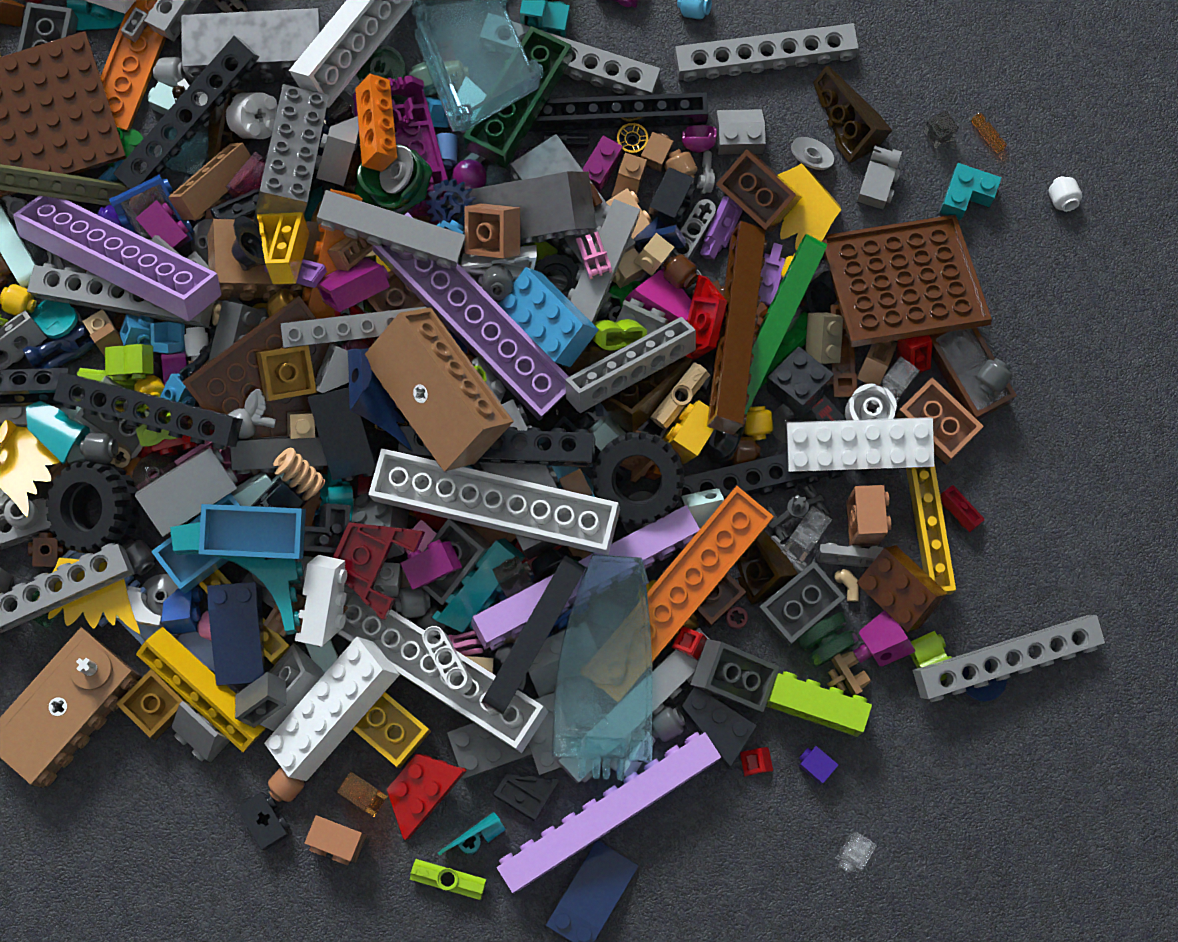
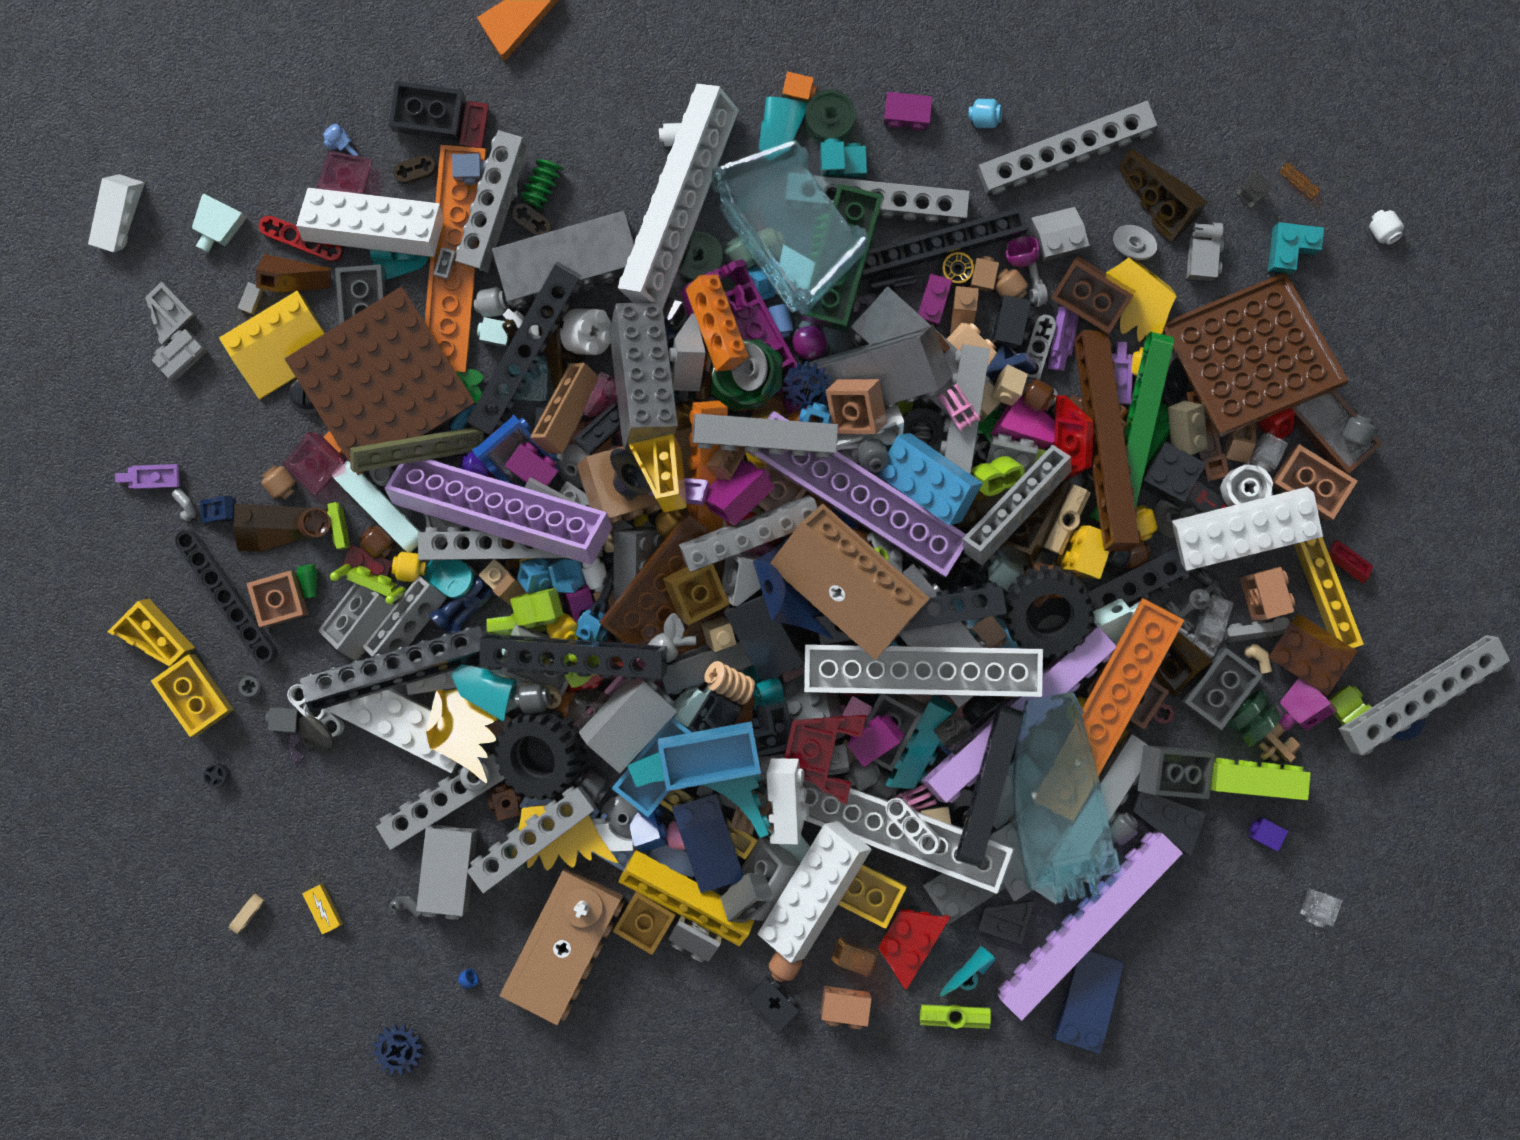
camera: 10 degrees left, 10 degrees up
red slope [672,626,707,660] -> none
red slope [740,747,773,776] -> none

